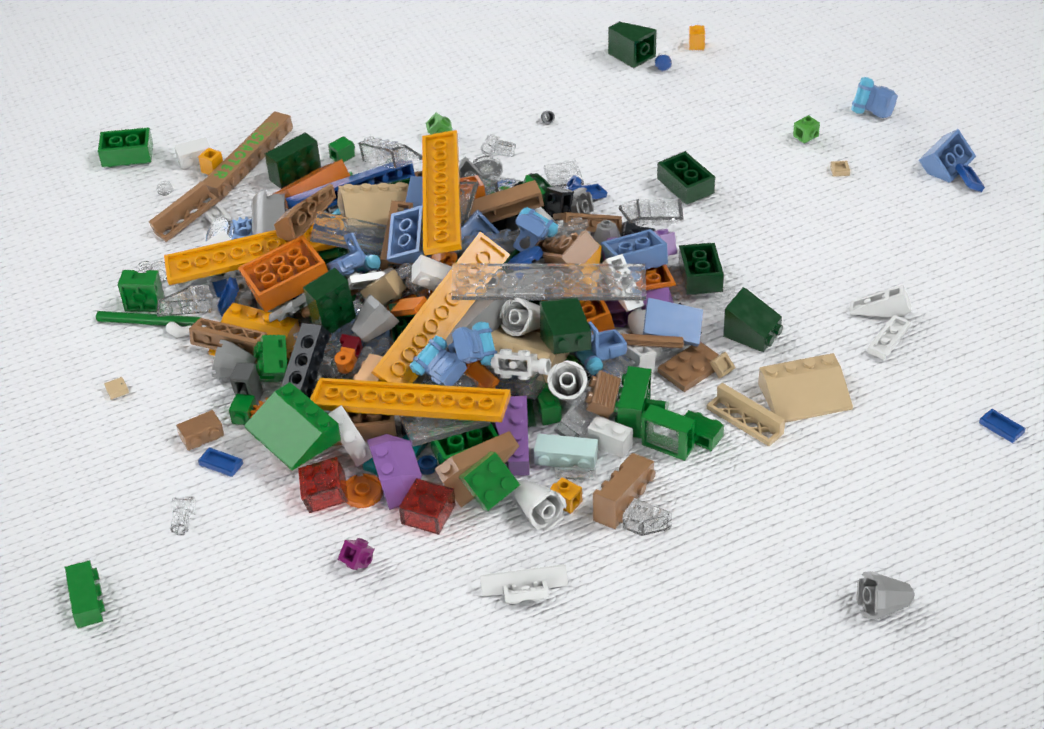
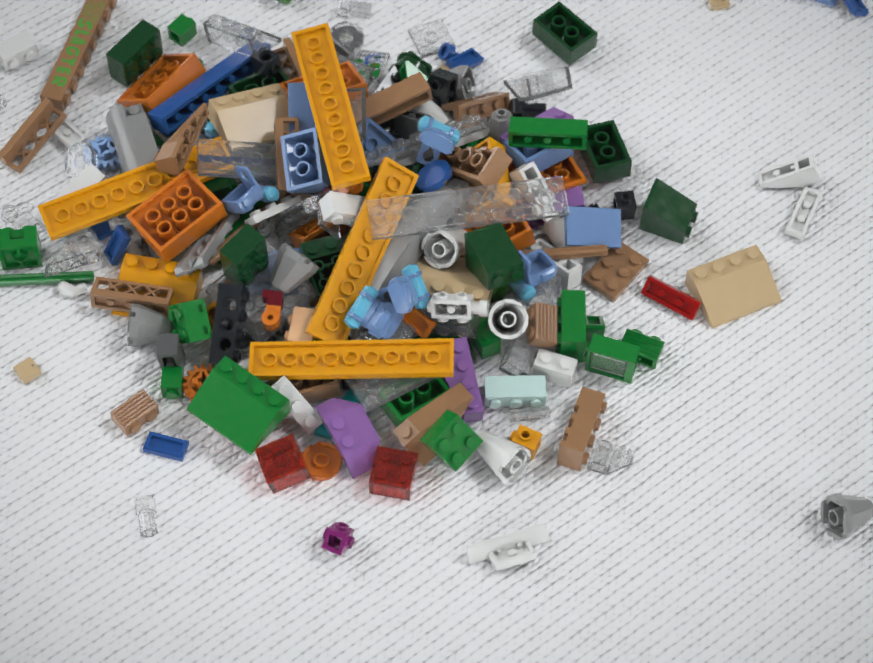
camera: 15 degrees left, 15 degrees up
green brick [65,560,106,629] -> none
light orange brick [198,148,223,175] -> none
tan brick [360,269,407,307] -> none
orange tile [390,296,427,317] -> none
blue tile [417,455,438,475] -> none
tan fence [707,383,785,447] -> none
tan tile [709,352,736,378] -> none
none -> black brick [250,46,282,79]
none -> green brick [508,117,588,150]
none -> black brick [612,190,637,220]
none -> red plate [641,275,702,320]

